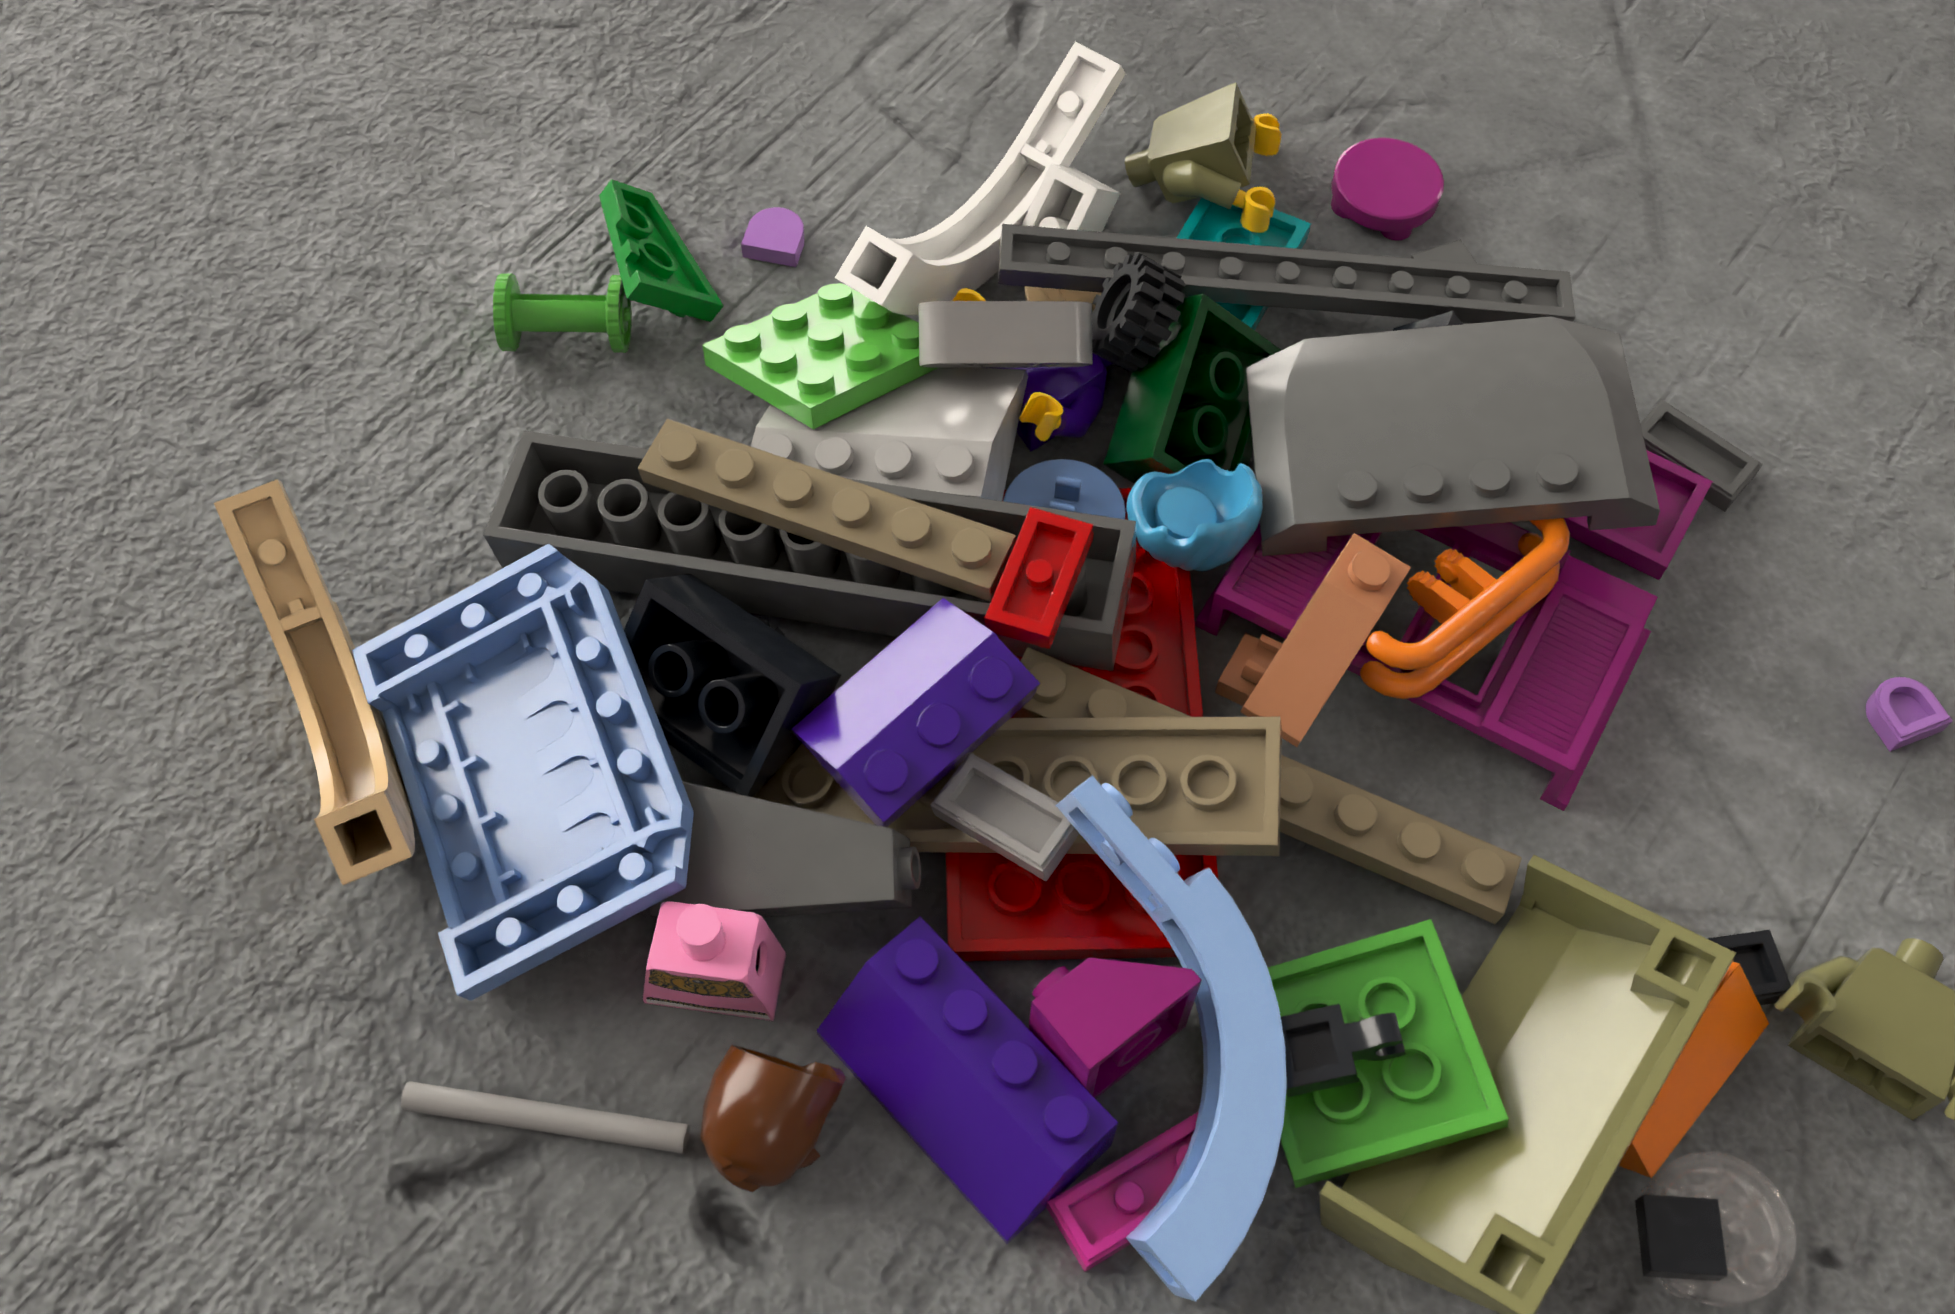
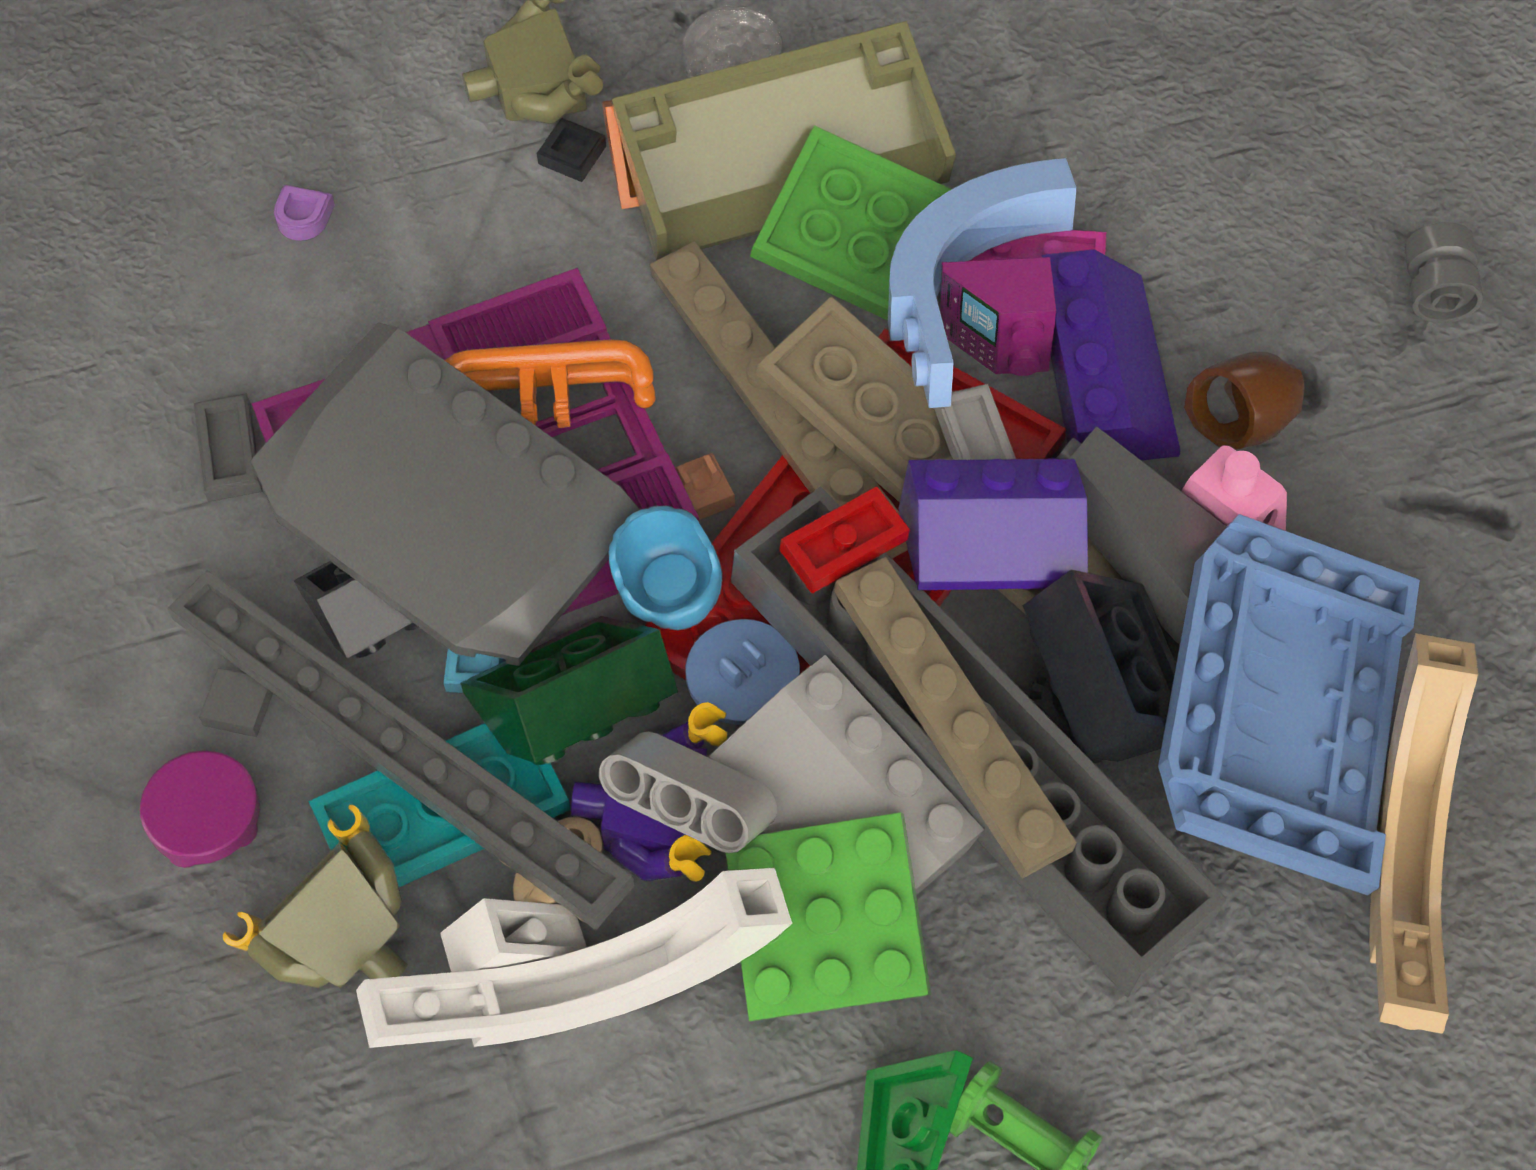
camera: 140 degrees left, 0 degrees up
light grey bar [401,1081,690,1154] -> none
medium lavender tile [741,207,805,267] -> none
black tyre [1092,252,1185,372] -> none
nougat slope [1240,533,1411,747] -> none
black plate [1281,1004,1406,1097] -> none
black tile [1635,1194,1728,1281] -> none

